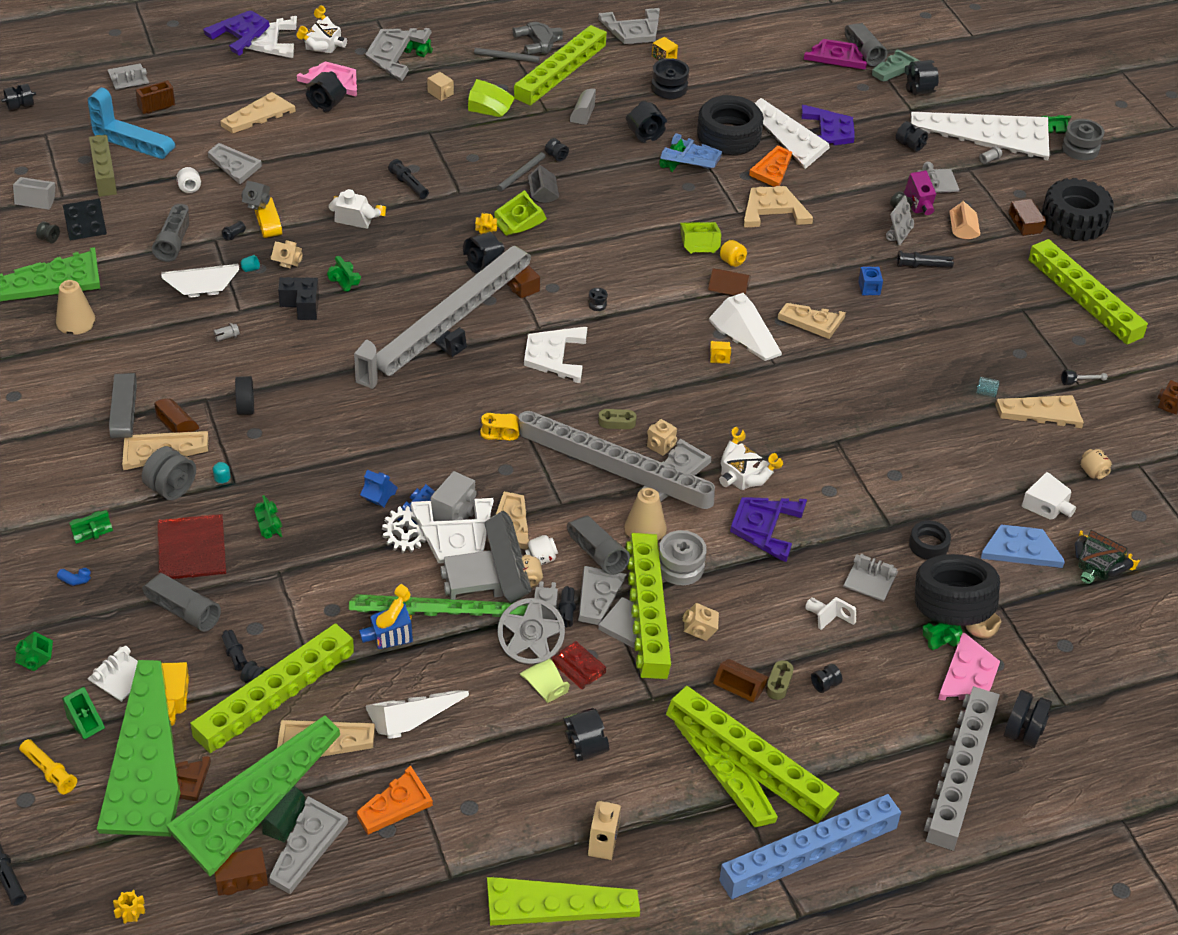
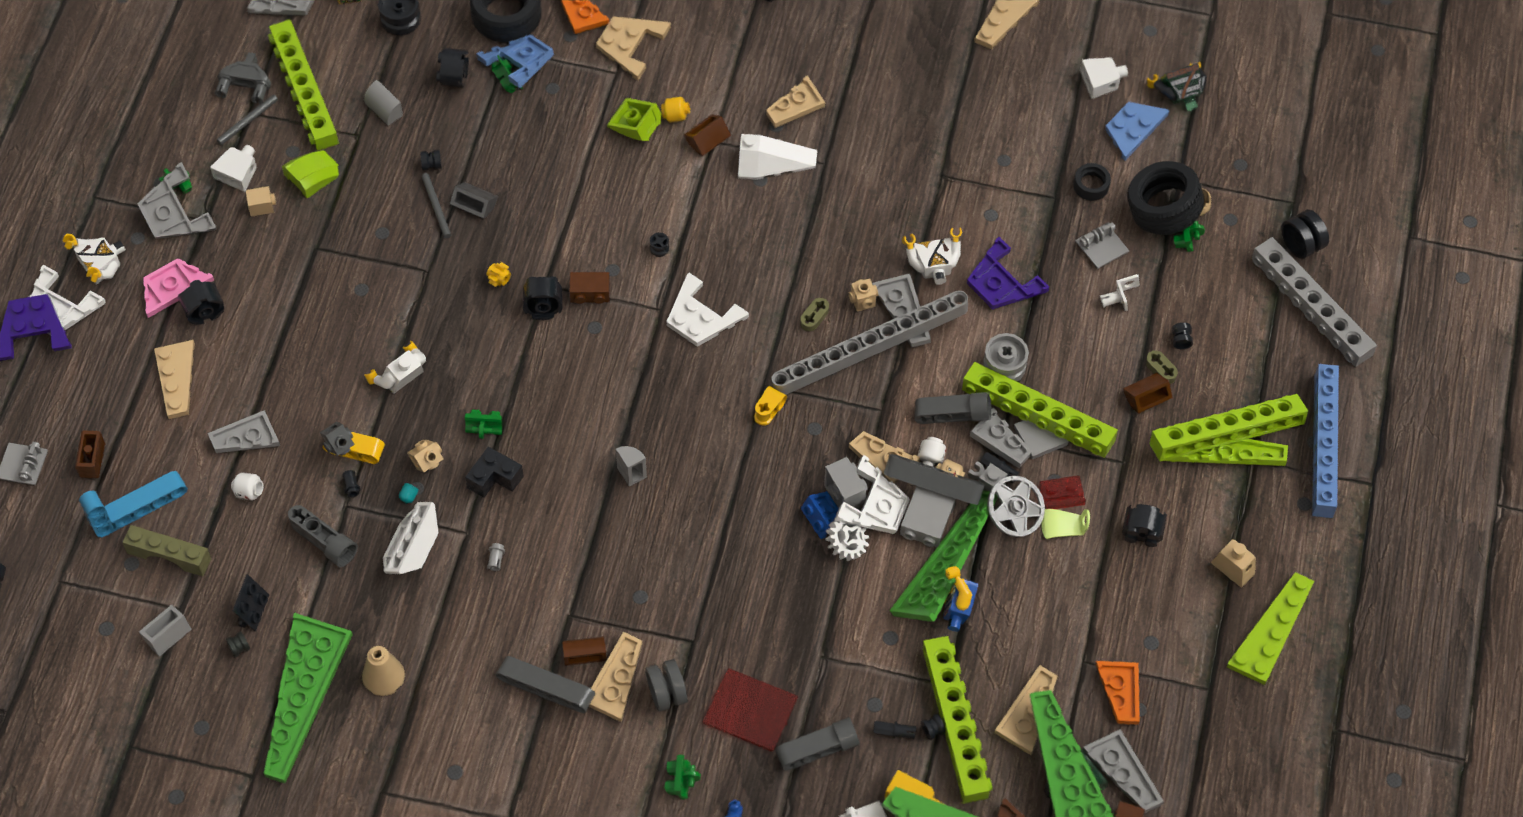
camera: 55 degrees left, 15 degrees up
teal piece [213,462,231,483] -> none
black tyre [235,376,254,415] -> none
green hinge [254,495,283,539] -> none
blue brick [360,470,398,508] -> none
white wedge [366,690,469,738] -> none
light grey beam [376,246,531,376] -> none
black pin [388,159,429,199] -> none
black bracket [433,327,467,357] -> none
lime slope [494,190,547,236] -> none
tan cone [624,488,667,540] -> none
tan brick [683,603,719,641] -> none
yellow bracket [710,341,731,364] -> none
blue brick [859,267,883,295] -> none
bright pink wing [938,633,1000,700] -> none
clear light blue beam [977,376,1000,398] -> none
tan head [1080,449,1112,479] -> none
none -> white torso [210,145,256,192]

